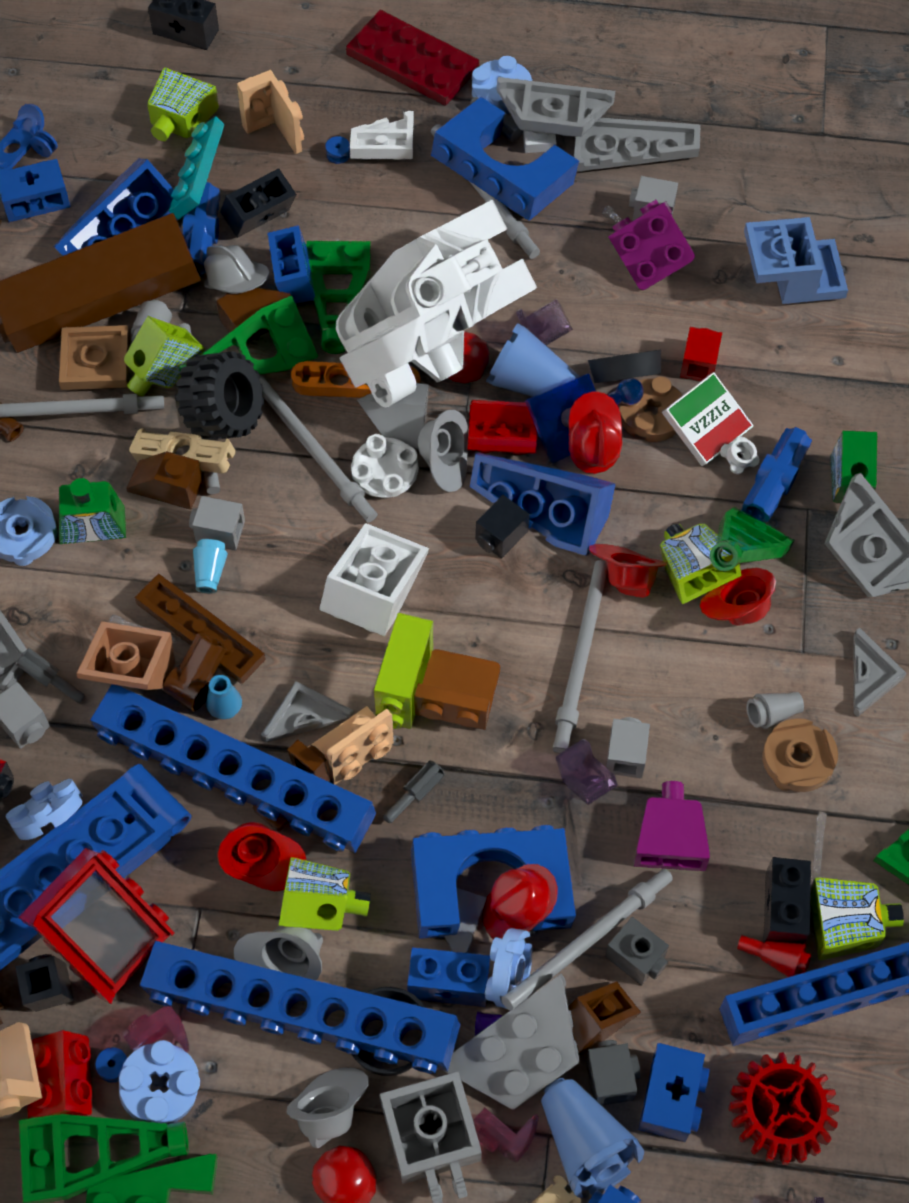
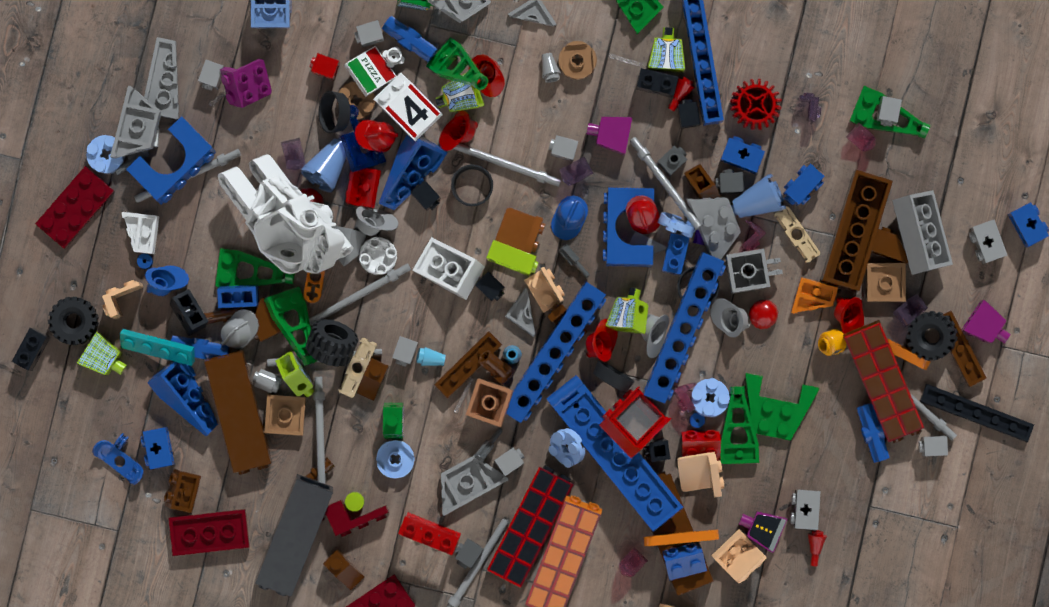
camera: 85 degrees left, 25 degrees up
none -> black tyre [48,297,99,345]
none -> blue piece [145,266,189,297]
none -> reddish brown pin [204,307,243,325]
none -> light grey brick [354,20,384,47]
none -> white slope [374,73,443,141]
none -> black tyre [451,164,493,206]
none -> black brick [475,271,505,302]
none -> blue piece [551,195,588,240]
none -> black tyre [593,360,634,393]
none -> black brick [677,99,700,129]

